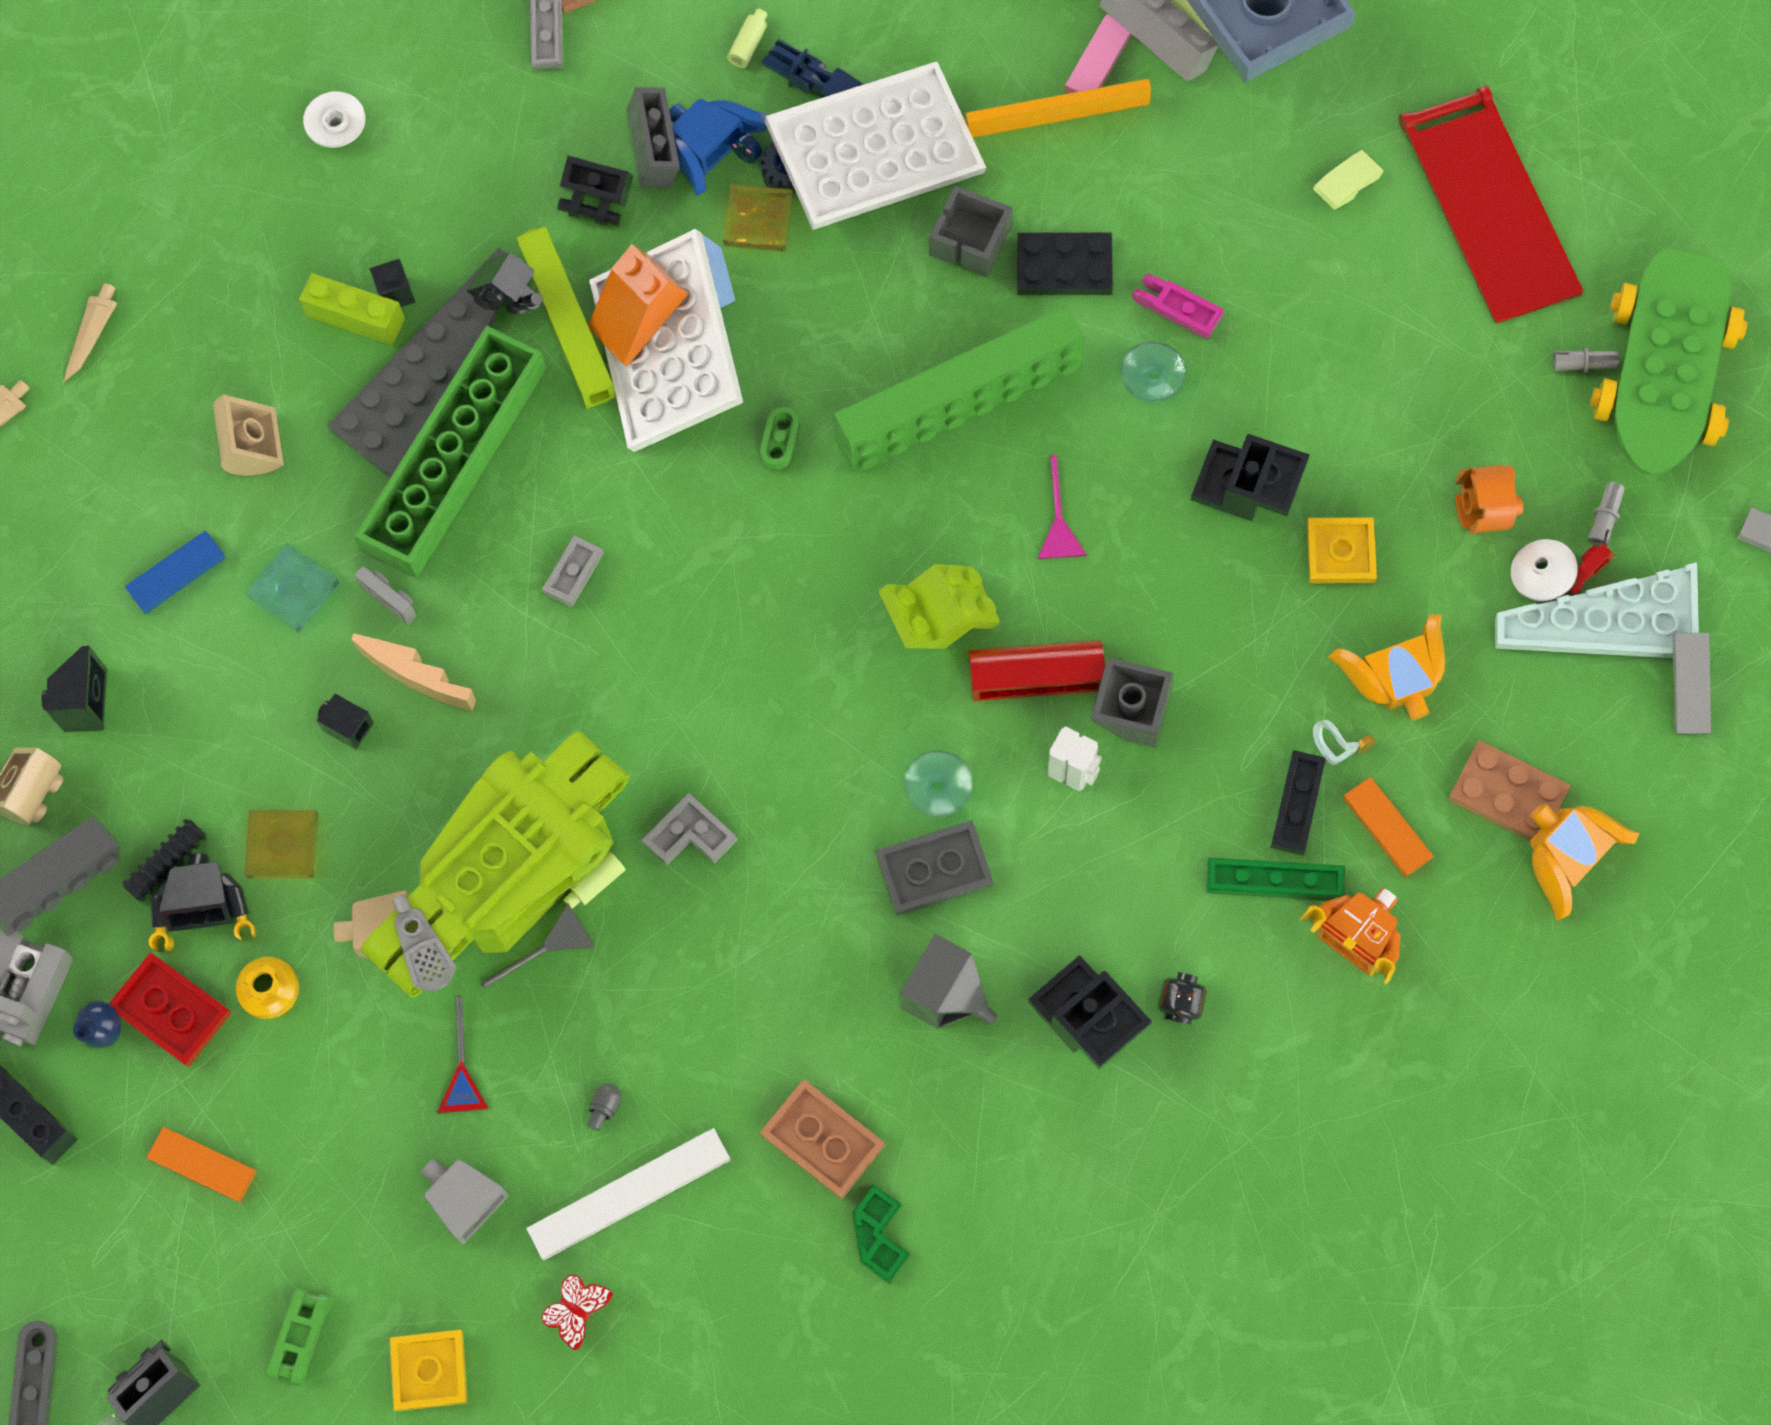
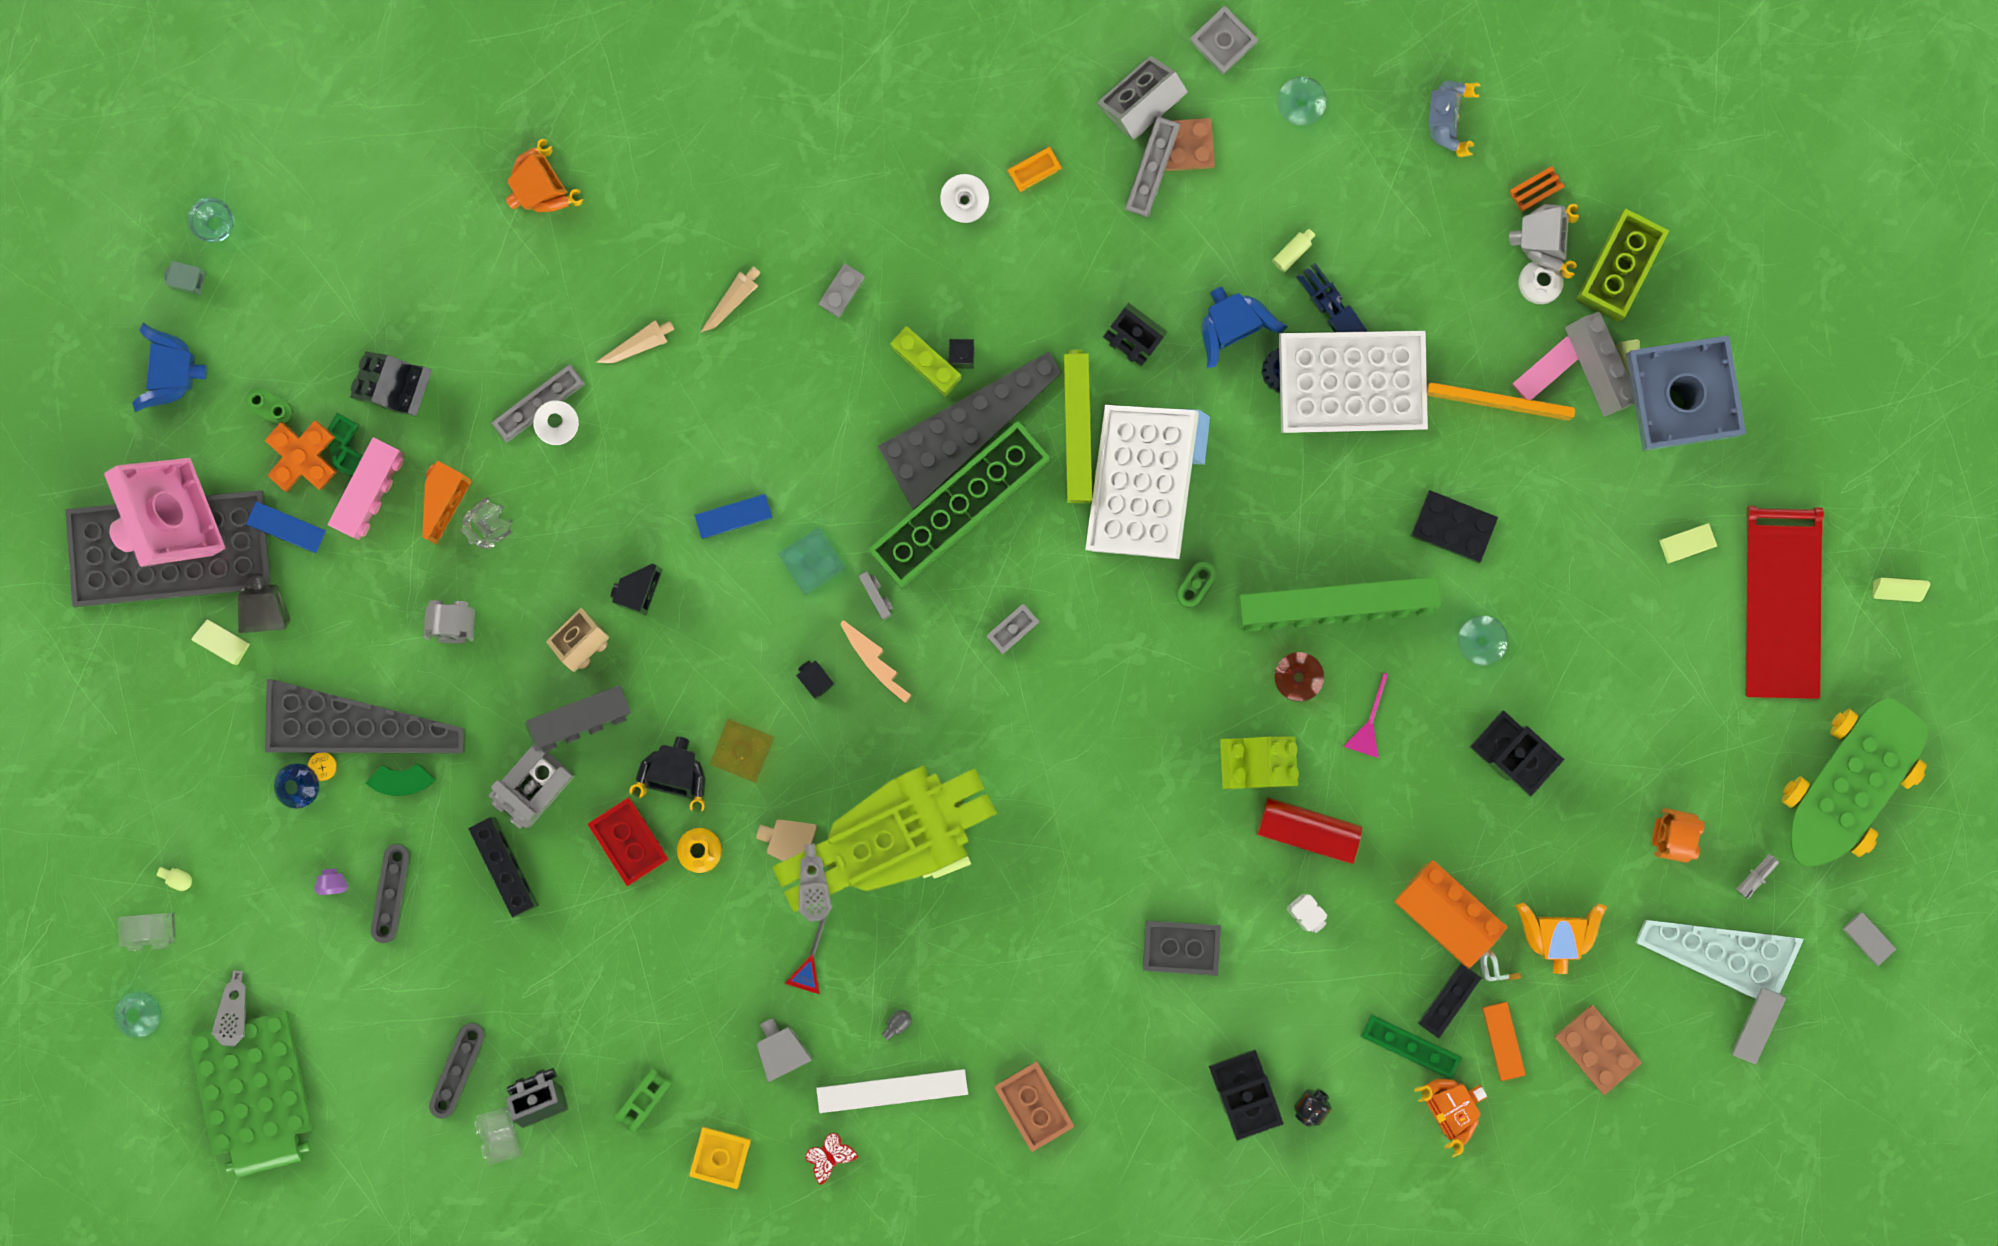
camera: 20 degrees right, 15 degrees up
dark blue brick [73,1000,121,1048] -> none
black piece [122,818,207,903] -> none
orange tile [146,1127,257,1203] -> none
tan brick [213,394,284,476] -> none
brick [466,252,543,315] -> none
dark grey piece [482,903,595,988] -> none
orange slope [588,244,689,367] -> none
dark grey brick [627,87,680,188] -> none
light grey plate [642,793,738,866] -> none
clear yellow plate [723,184,793,251] -> none
tile [731,133,762,164] -> none
green tile [852,1184,910,1284] -> none
dark grey piece [900,934,997,1029] -> none
clear light blue dish [905,751,972,816] -> none
dark grey piece [929,186,1013,277] -> none
dark grey slope [1091,657,1173,748] -> none
dark pink hinge [1132,273,1224,340] -> none
yellow plate [1307,518,1377,584] -> none
white dish [1511,539,1578,601] -> none
light orange torso [1530,803,1640,921] -> none
light grey axle [1553,347,1620,373] -> none
red plate [1570,543,1615,595] -> none
none -> light grey plate [818,263,865,318]
none -> light orange tile [1007,146,1062,192]
none -> clear red dish [1274,652,1324,702]
none -> orange slope [1394,860,1508,969]
none -> yellowish green slope [1873,578,1930,602]

